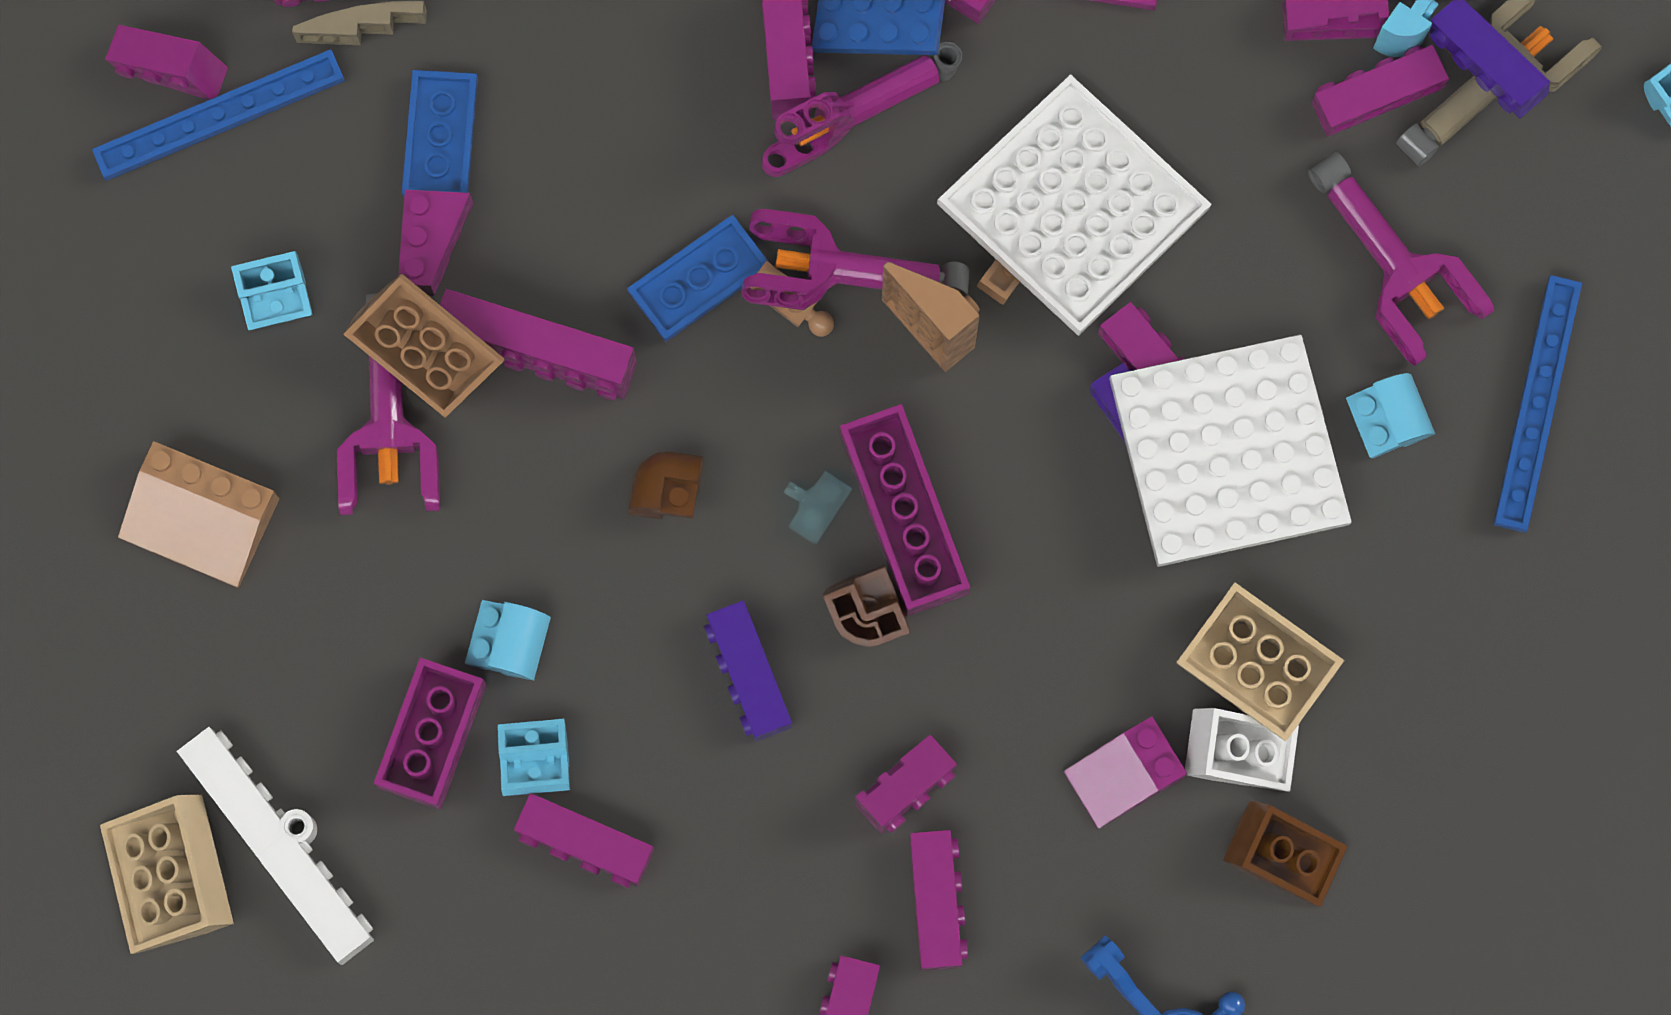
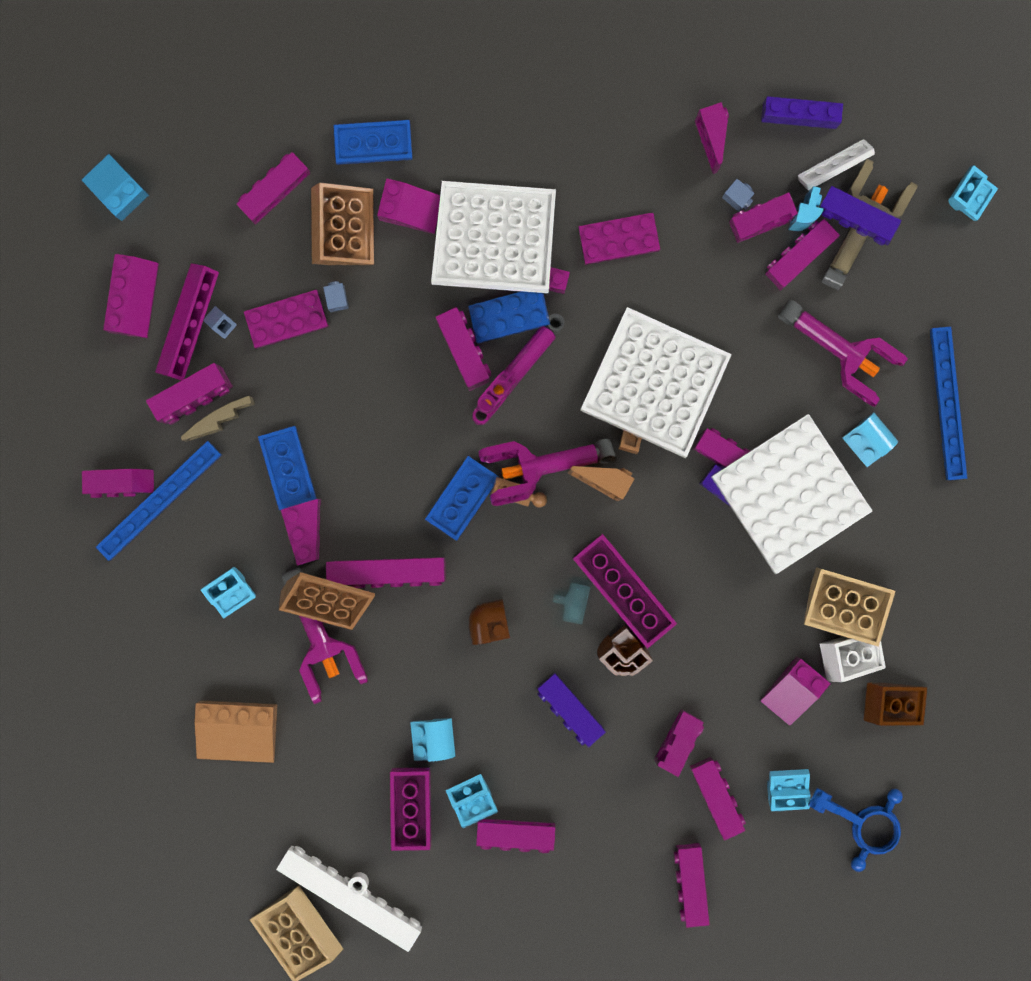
camera: 25 degrees left, 10 degrees up
none -> medium azure brick [767,769,811,811]

